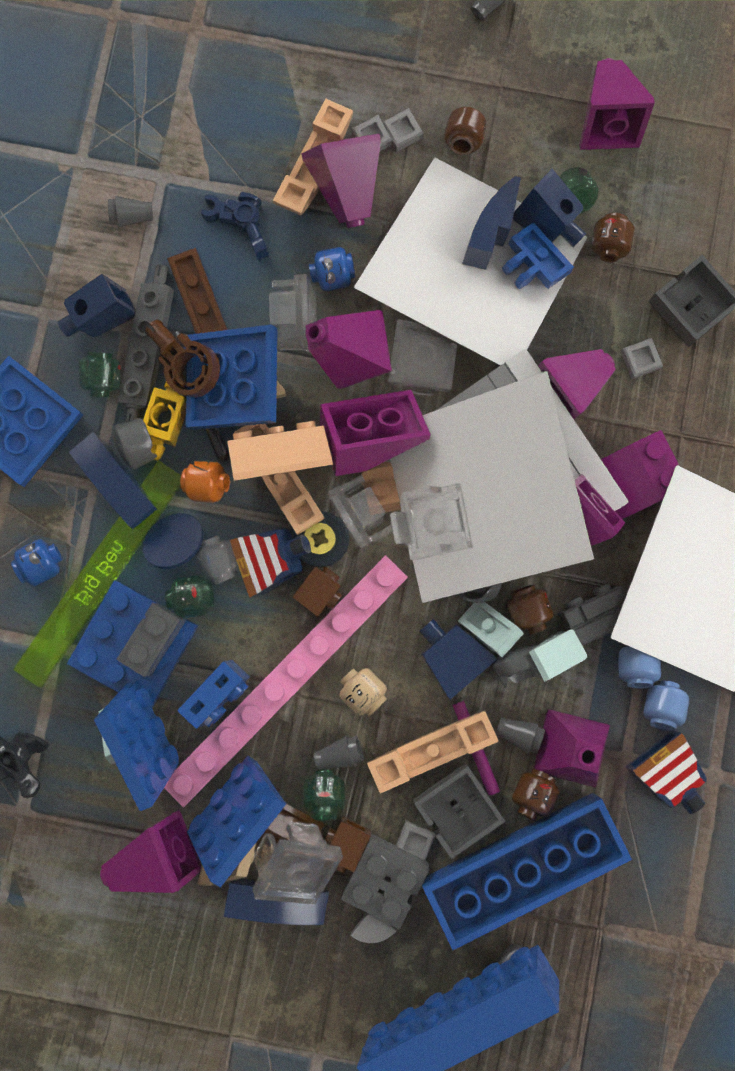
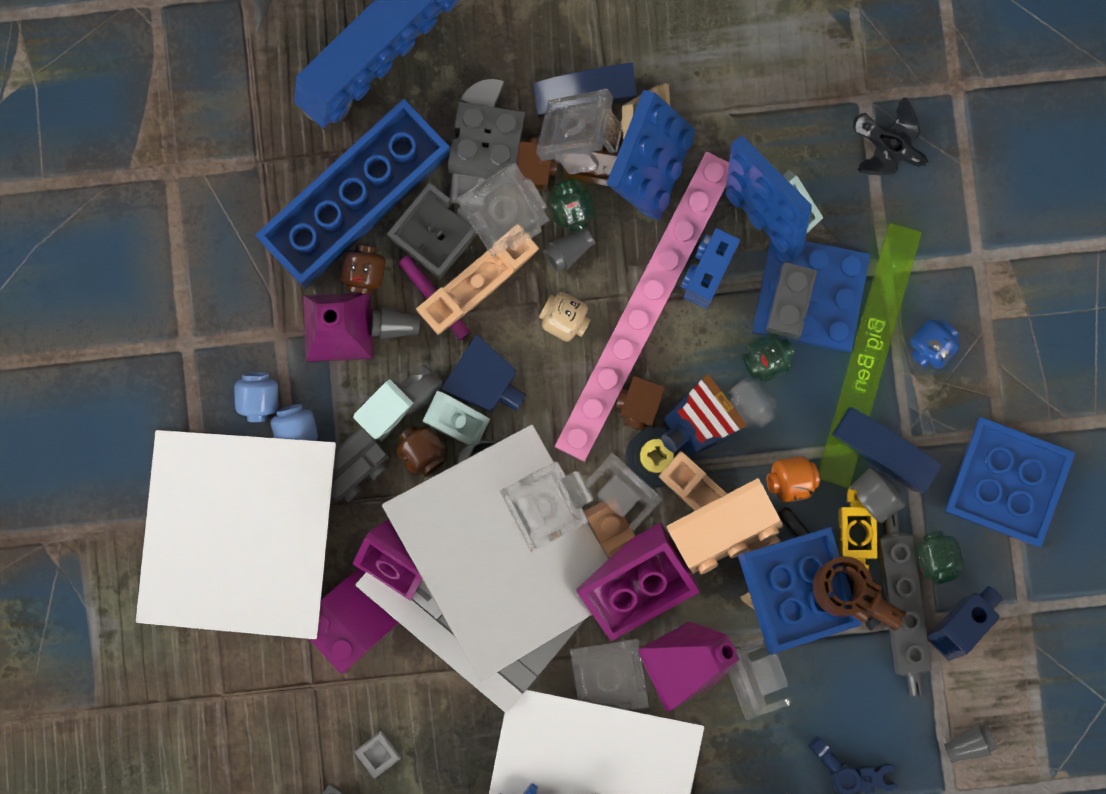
camera: 165 degrees right, 0 degrees up
magenta slope [100,809,202,893] -> none
dark blue piece [143,513,203,569] -> none
reddish brown tile [167,248,227,334] -> none
blue head [309,247,356,292] -> none
magenta slope [538,349,616,419] -> none
torso [625,731,707,814] -> none
none -> clear panel [457,163,550,256]

